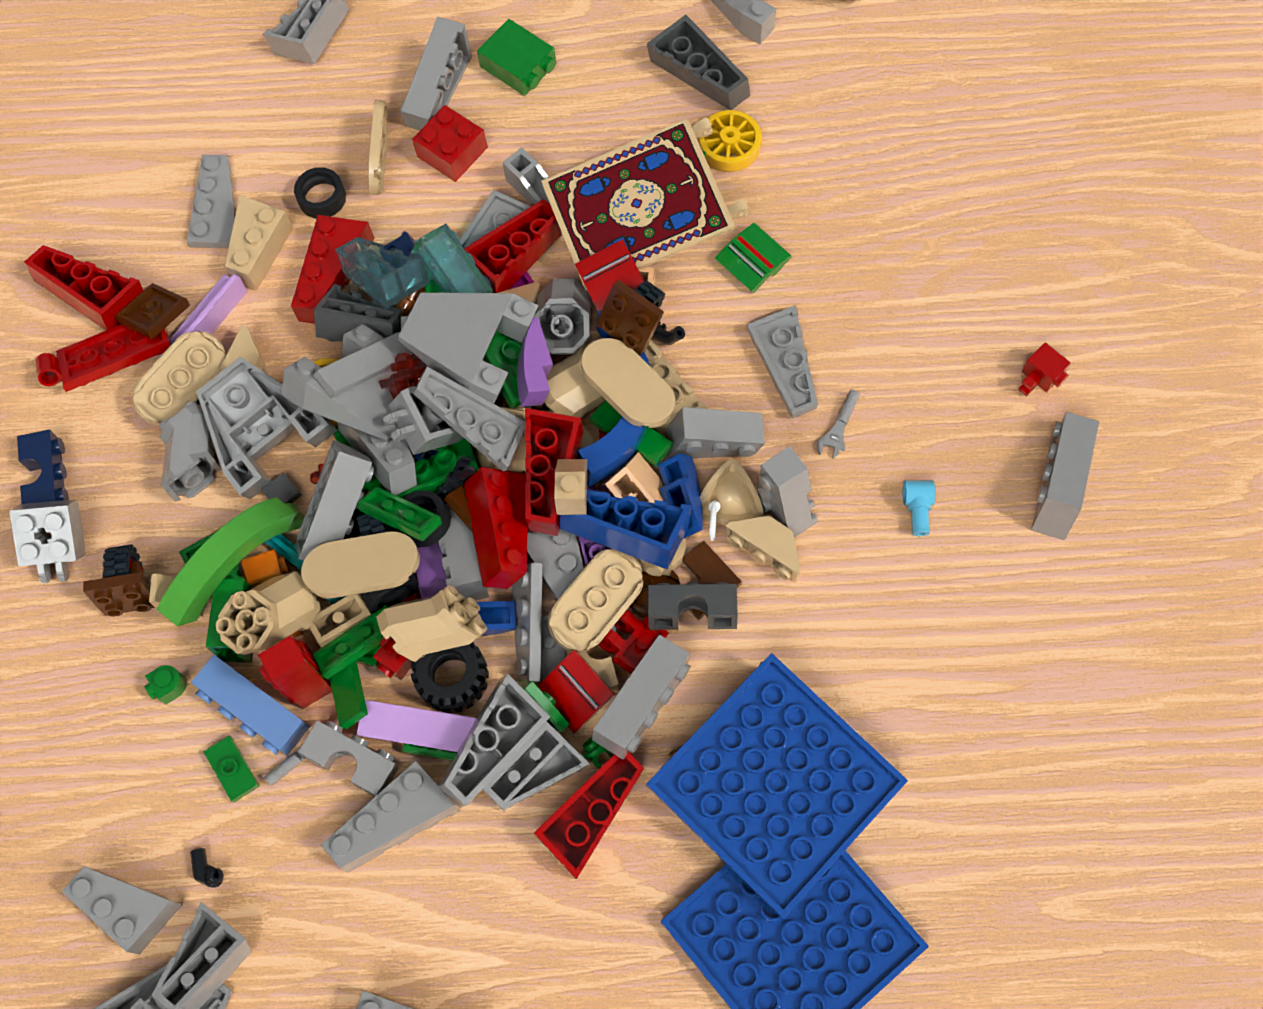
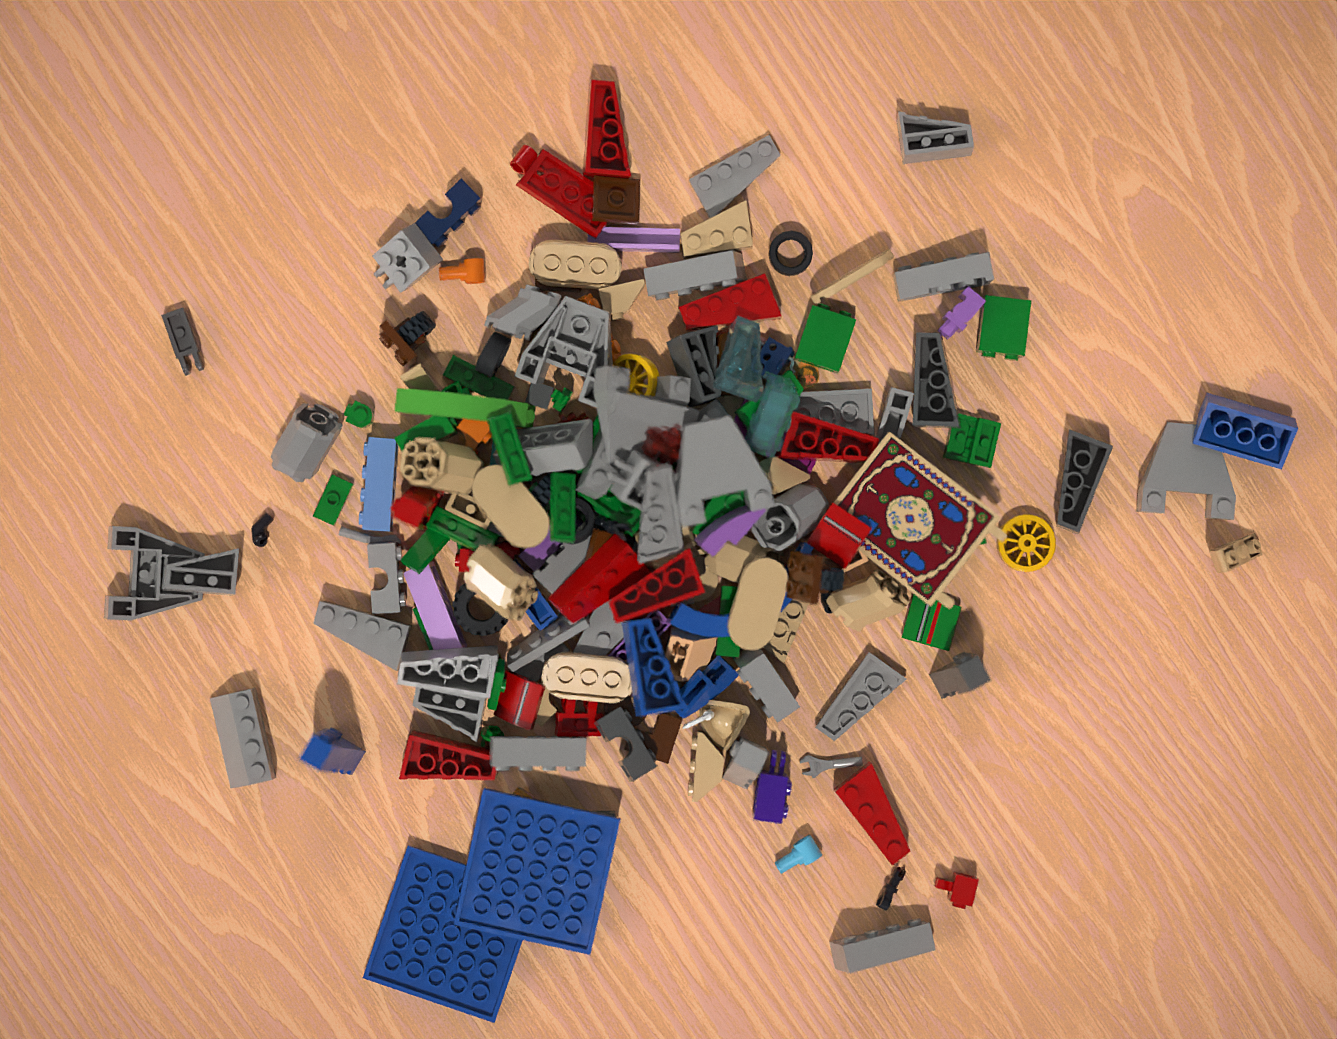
camera: 50 degrees right, 20 degrees up
light grey wedge [62,867,183,955] -> none
red brick [412,105,488,182] -> none
tan slope [554,459,587,515] -> none
none -> light grey brick [271,403,343,482]
none -> blue wedge [299,727,366,775]
none -> orange pin [439,258,485,284]
none -> black tyre [475,332,511,378]
none -> green tile [487,412,532,486]
none -> green plate [550,388,573,413]
none -> light grey wedge [644,250,747,300]
none -> dark purple brick [752,750,792,824]
none -> green brick [794,303,857,374]
none -> tan brick [826,569,911,632]
none -> red wedge [833,761,911,866]
none -> black piece [876,867,906,911]
none -> dark grey wedge [913,332,962,429]
none -> dark grey wedge [929,651,992,699]
none -> medium lavender hips [937,286,986,340]
none -> green slope [943,413,1001,468]

